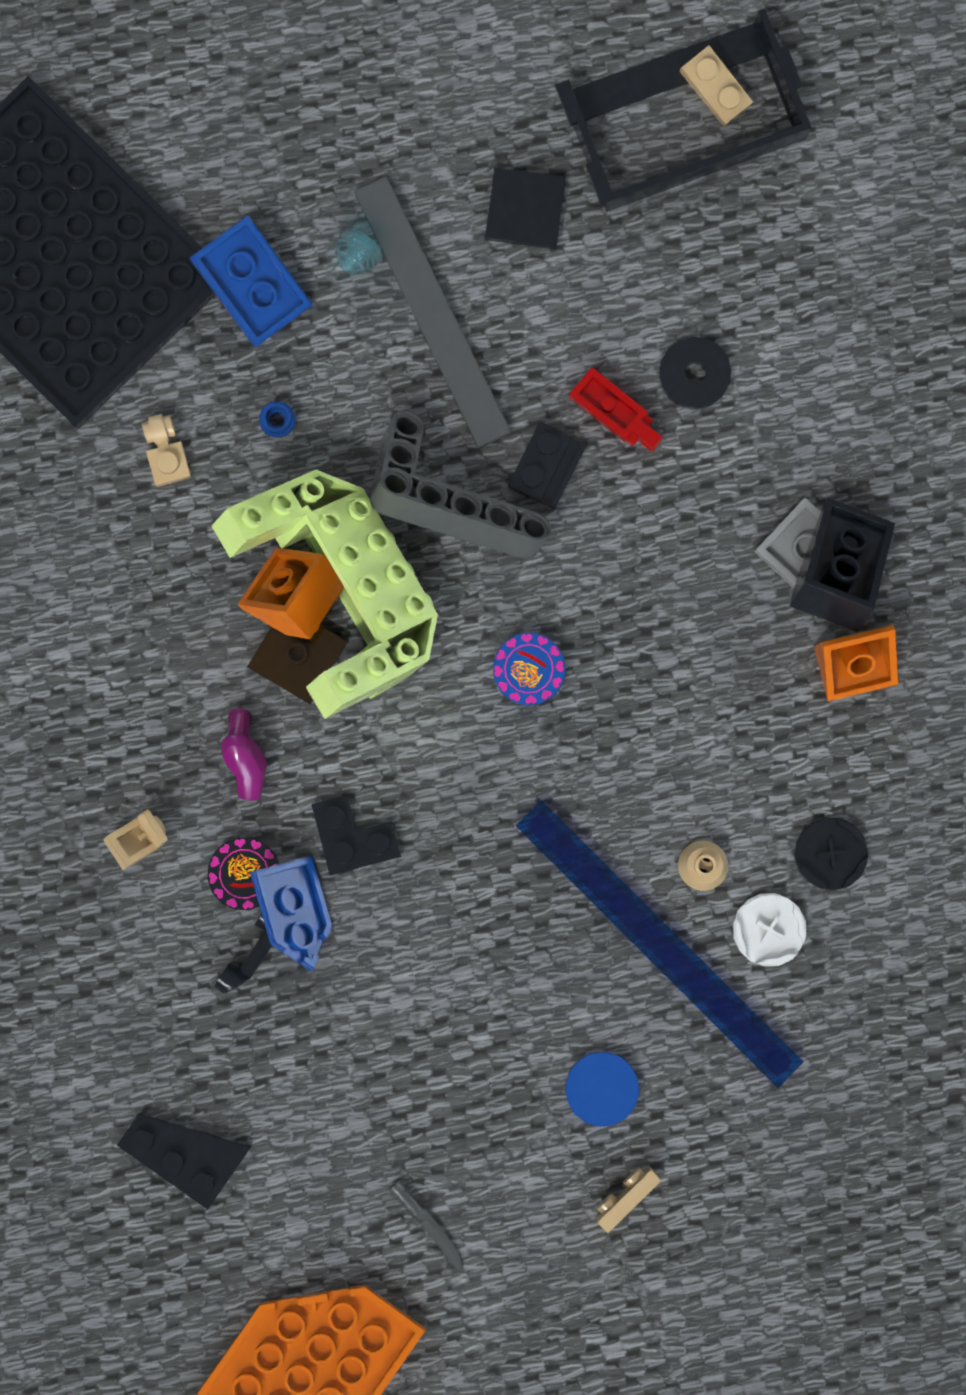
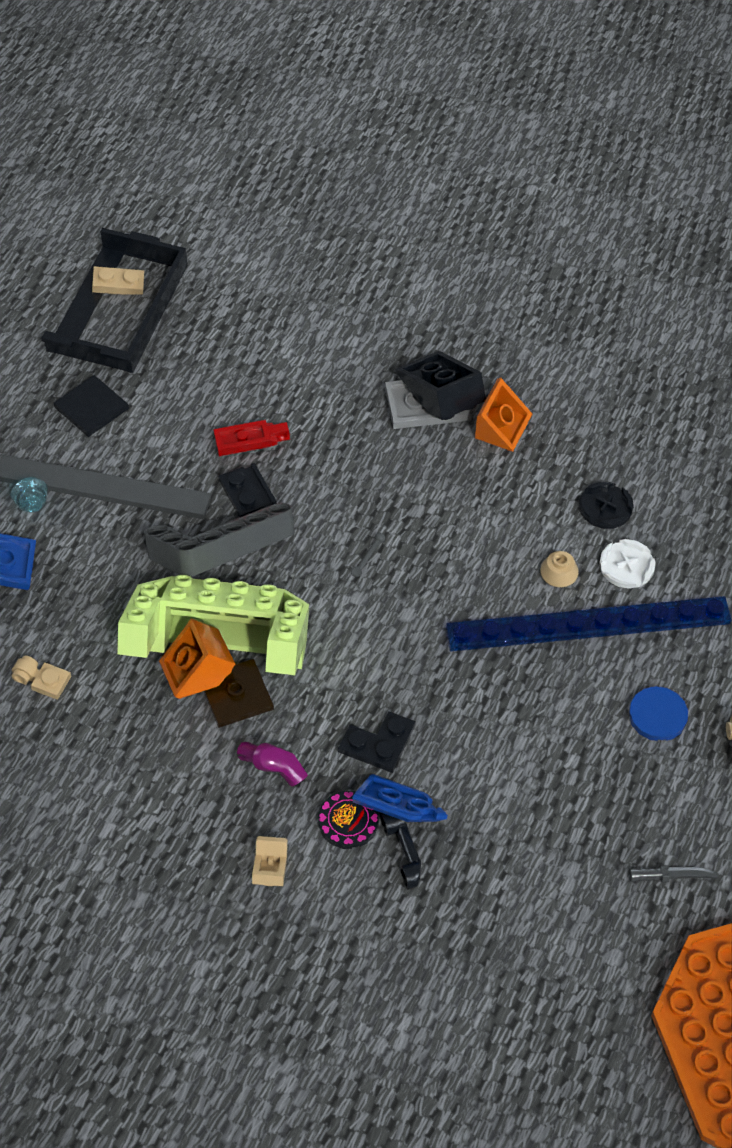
camera: 50 degrees left, 30 degrees down
black wing [117,1113,252,1210] -> none
blue plate [259,401,296,438] -> none
blue tile [493,632,566,706] -> none
black tile [658,337,732,410] -> none

